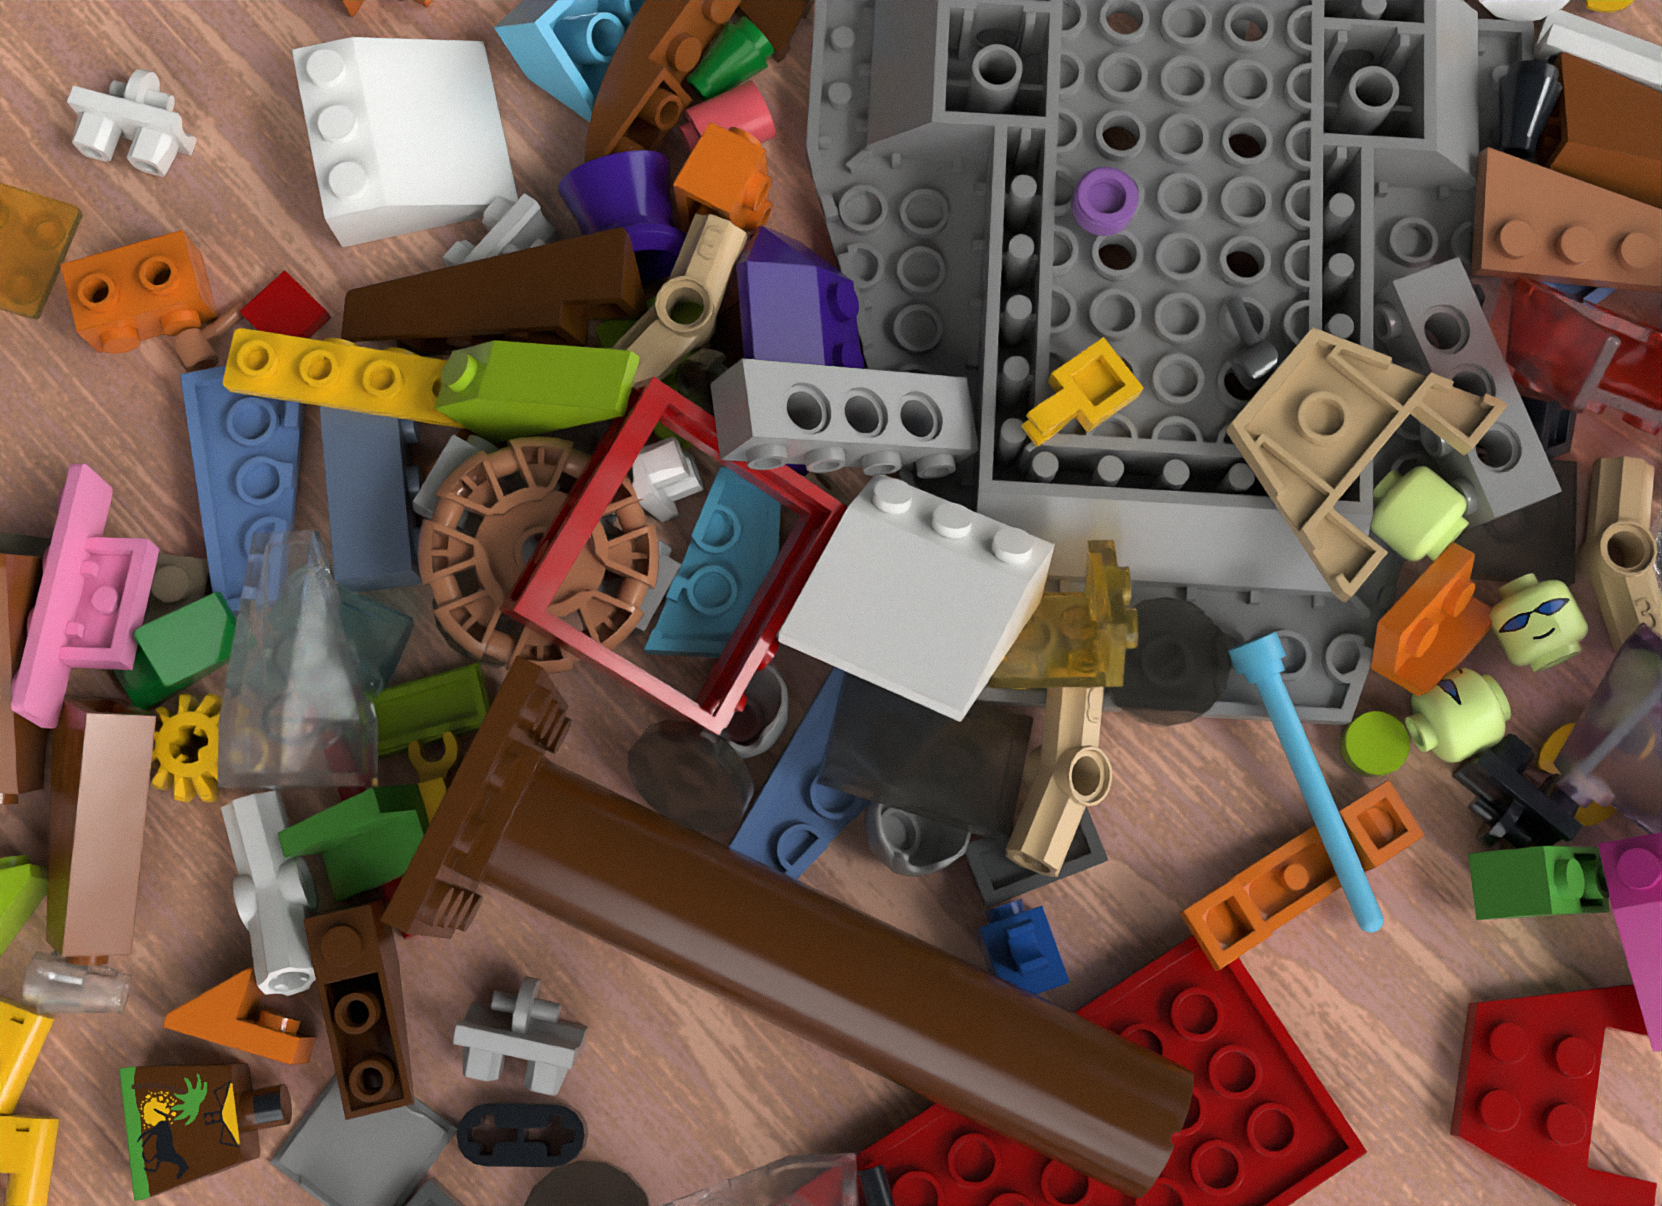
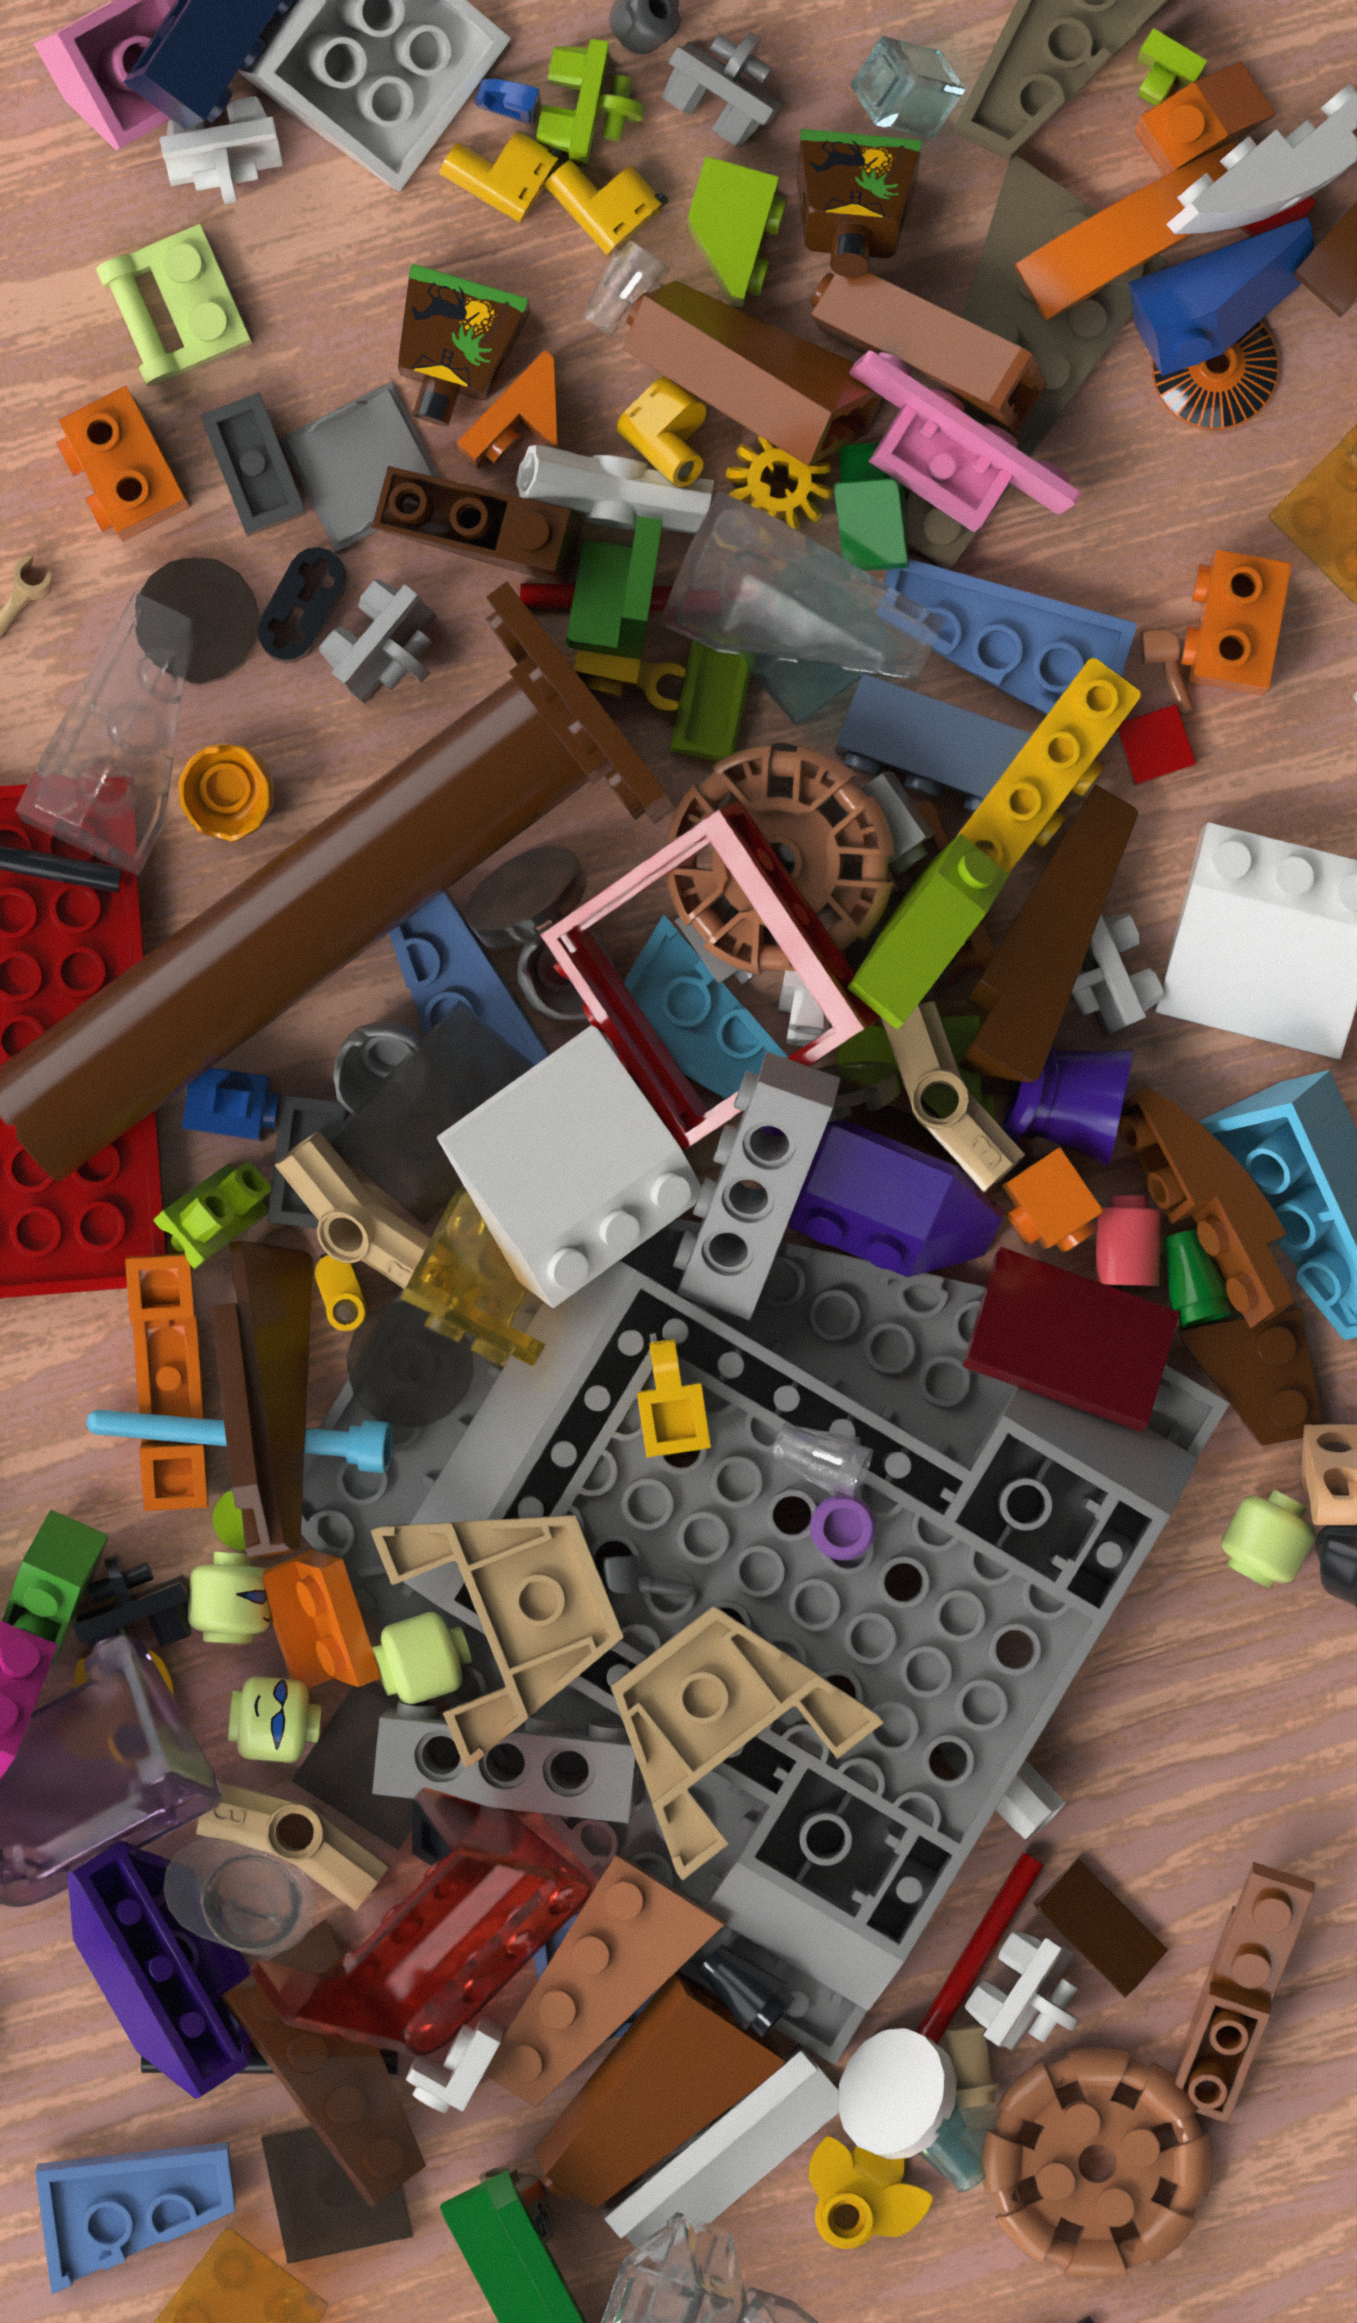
camera: 120 degrees right, 10 degrees up
none -> lime hips [153,1161,272,1269]
none -> light orange hair [178,743,275,842]
none -> reddish brown wedge [210,1241,313,1560]
none -> yellow piece [315,1253,370,1331]
none -> tan wing [611,1605,883,1880]
none -> yellow piece [617,376,707,488]
none -> clear cone [771,1423,873,1498]
none -> dark red tile [962,1246,1180,1432]

